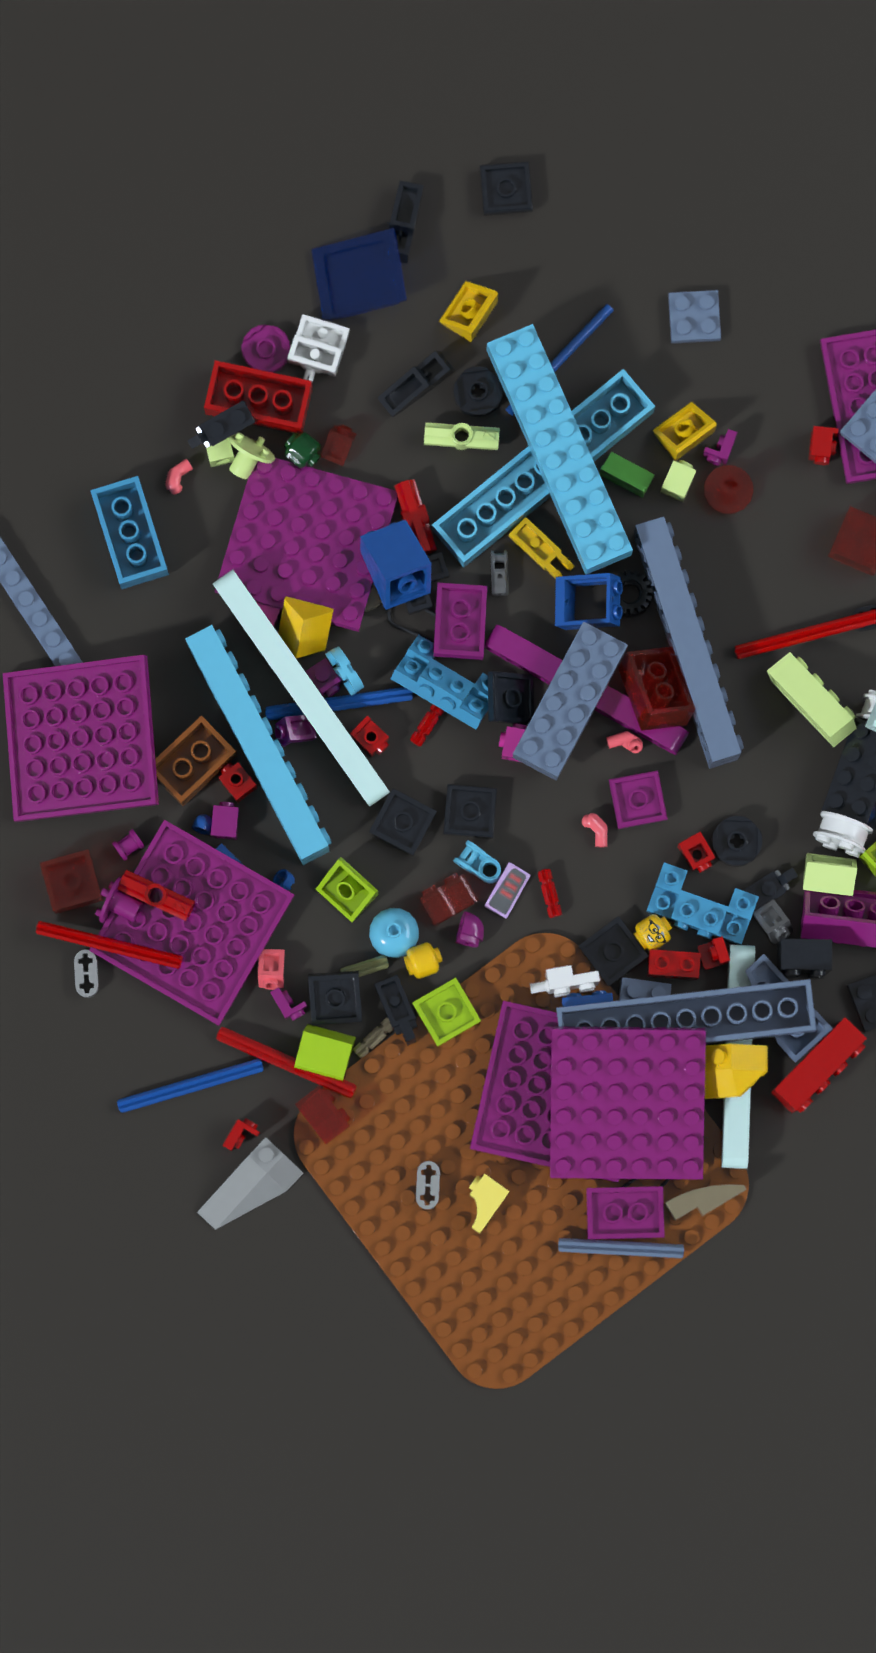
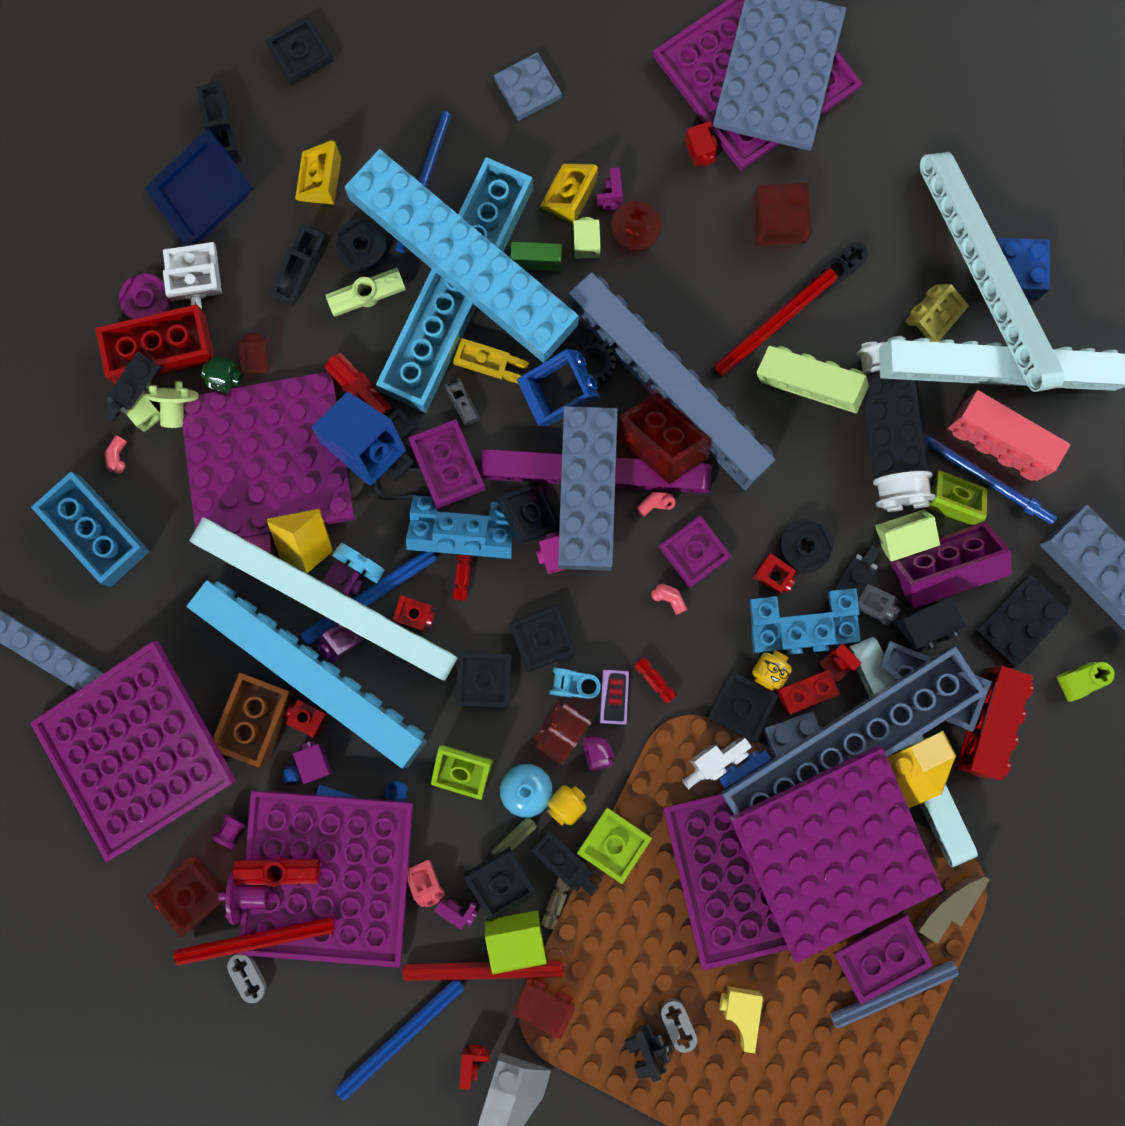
camera: 25 degrees left, 0 degrees up
none -> black hips [625,1023,674,1082]

